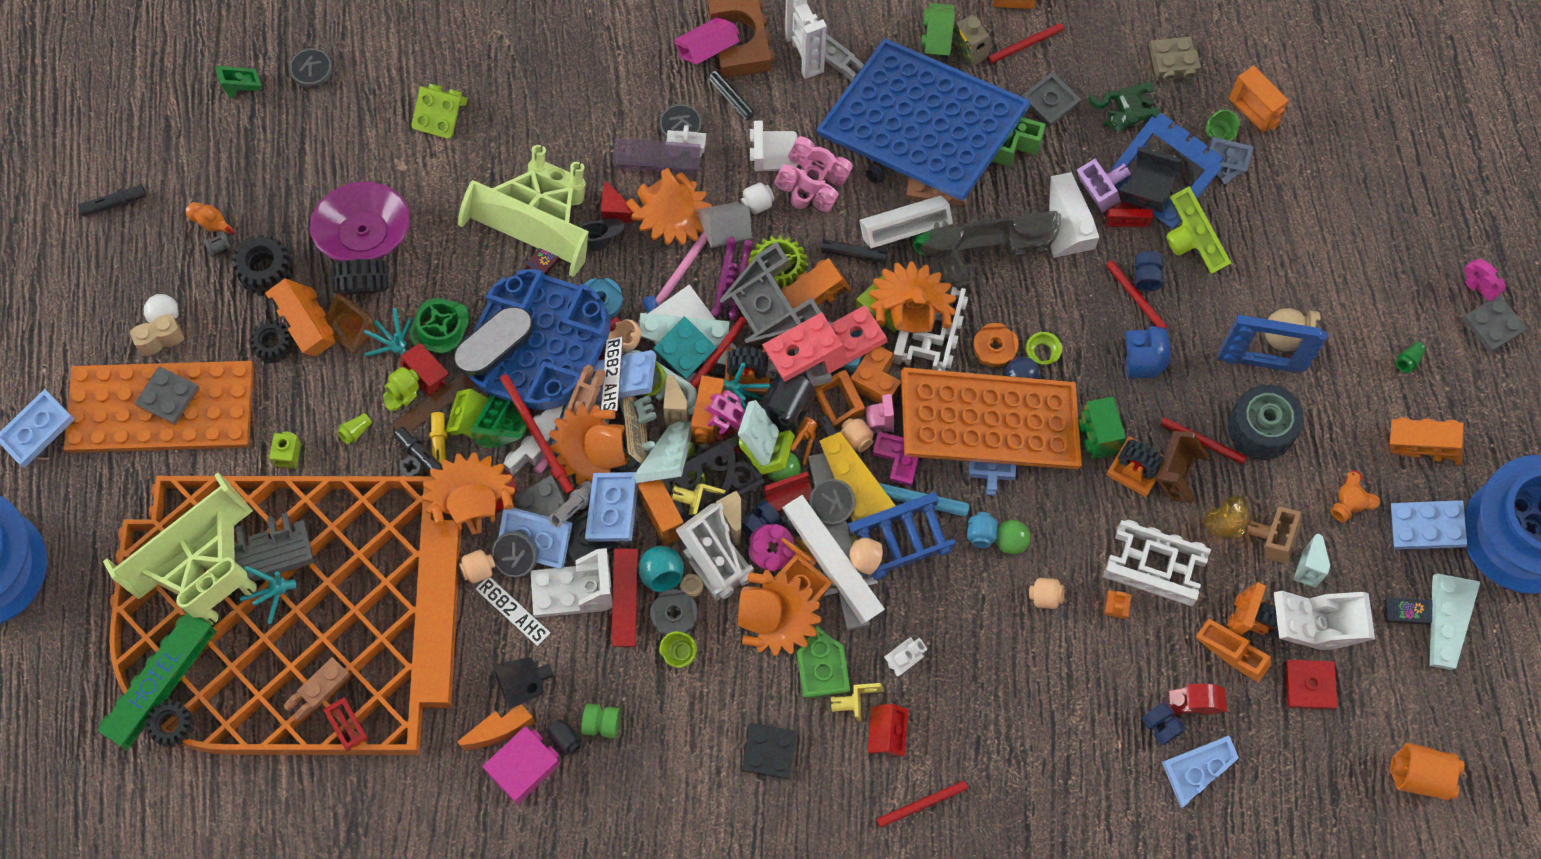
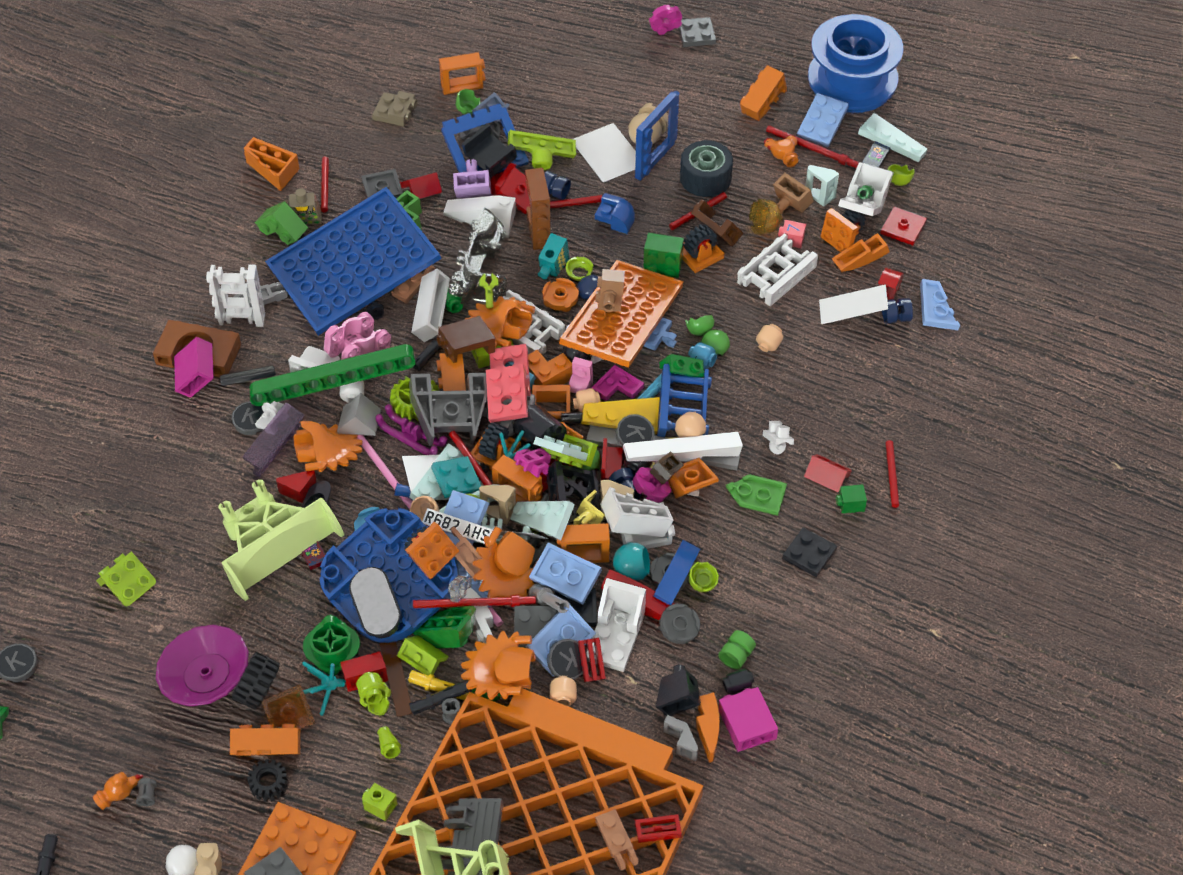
camera: 65 degrees left, 15 degrees down
black tyre [232,235,293,296] -> none
teal plant [240,566,296,624] -> none
white sticker [476,578,550,646] -> none
tan tile [680,574,703,598] -> none
orange piece [738,570,821,656] -> none
light yellow bracket [831,683,884,721] -> none
dark green animal [1088,82,1161,134] -> none
orange tile [1104,590,1131,619] -> none
orange cylinder [1390,743,1464,801] -> none
green cone [1396,342,1426,373] -> none
none -> green beam [249,344,415,406]
none -> red panel [400,172,442,199]
none -> orange plate [404,522,459,579]
none -> reddish brown panel [436,316,496,363]
none -> clear plate [448,575,472,602]
none -> lime bar [479,273,498,309]
none -> red plate [497,167,530,214]
none -> dark orange arch [525,168,551,250]
none -> teal torso [538,233,570,279]
none -> white sticker [573,123,636,182]
none -> red tile [578,637,606,682]
none -> medium nougat brick [595,269,625,312]
none -> dark brown slope [650,451,684,485]
none -> blue slope [653,540,700,606]
none -> green bracket [659,354,704,378]
none -> dark grey tile [659,604,700,644]
none -> light grey slope [663,715,698,762]
none -> bright green hair [685,315,714,336]
none -> red bar [766,126,859,169]
none -> coral brick [778,220,806,249]
none -> white sticker [819,285,888,324]
none -> green brick [836,484,867,514]
none -> green pin [857,185,874,199]
none -> lime hair [887,164,915,186]

